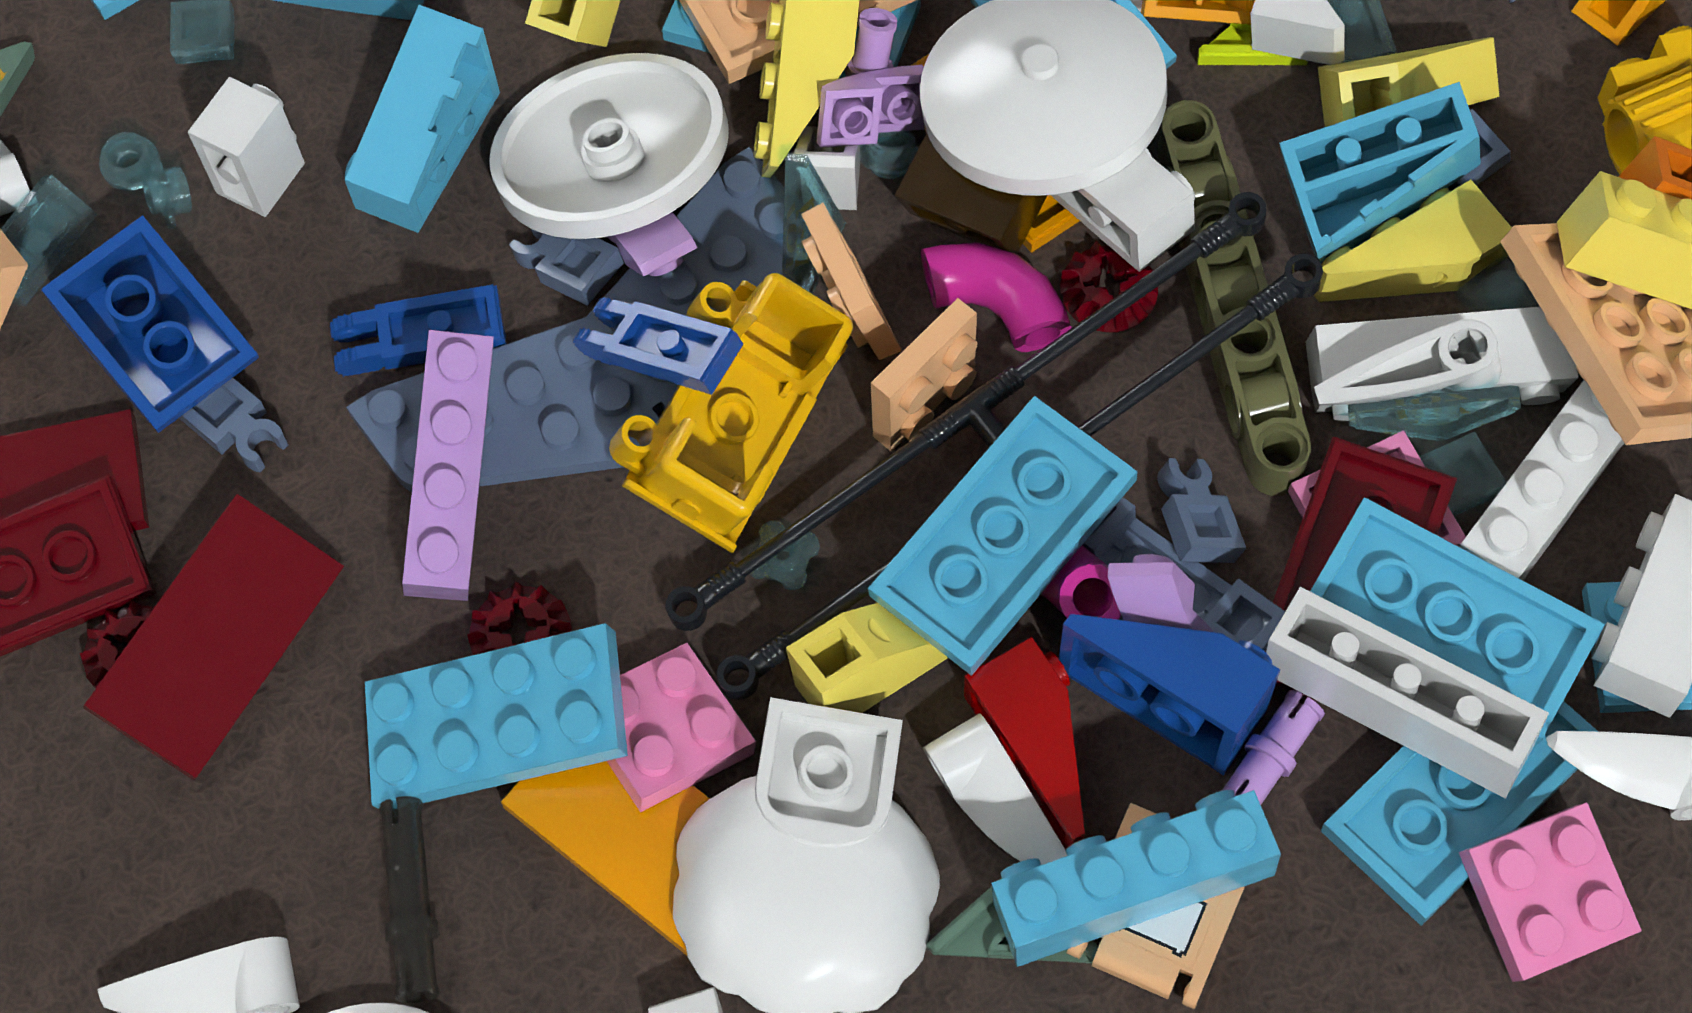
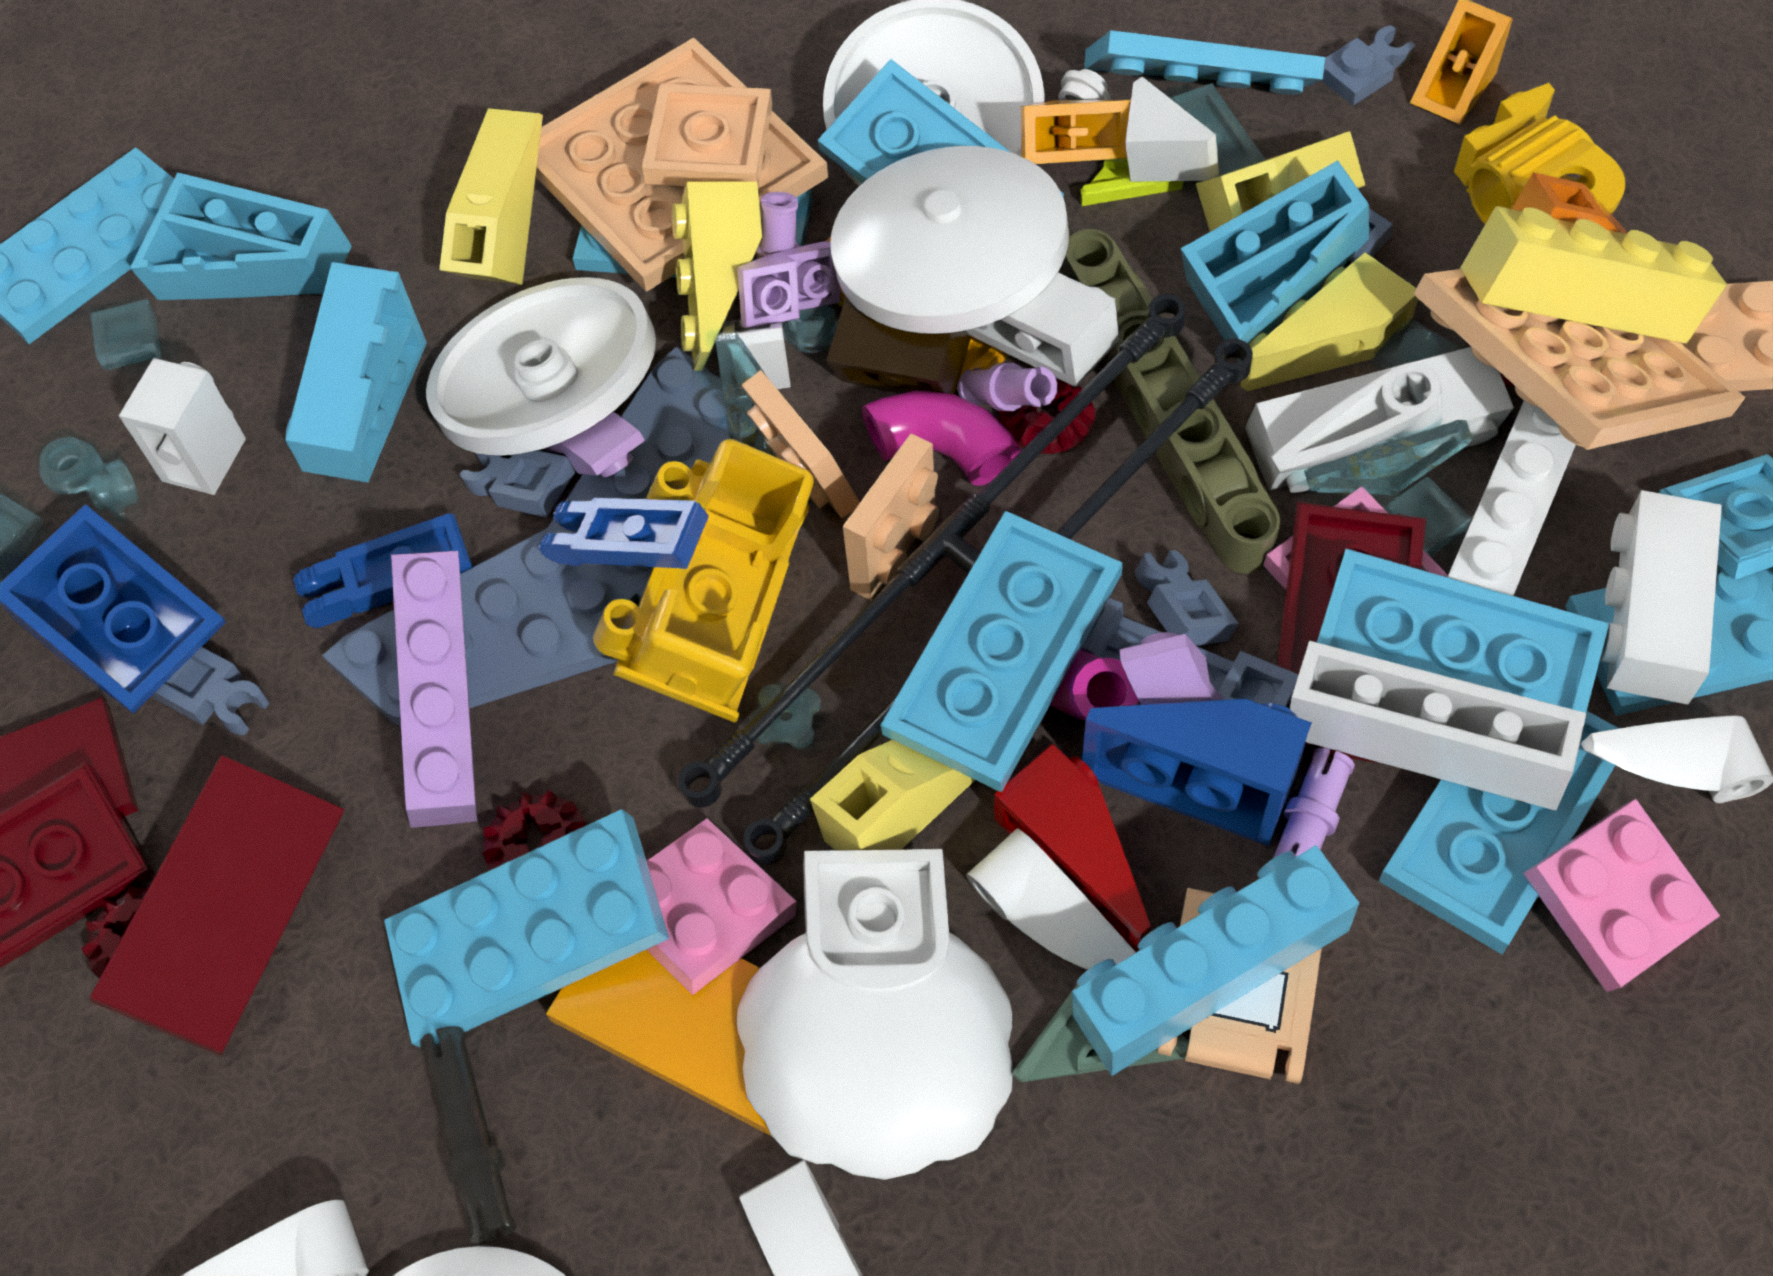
camera: 10 degrees left, 5 degrees down
none -> lavender pin [958,363,1057,411]

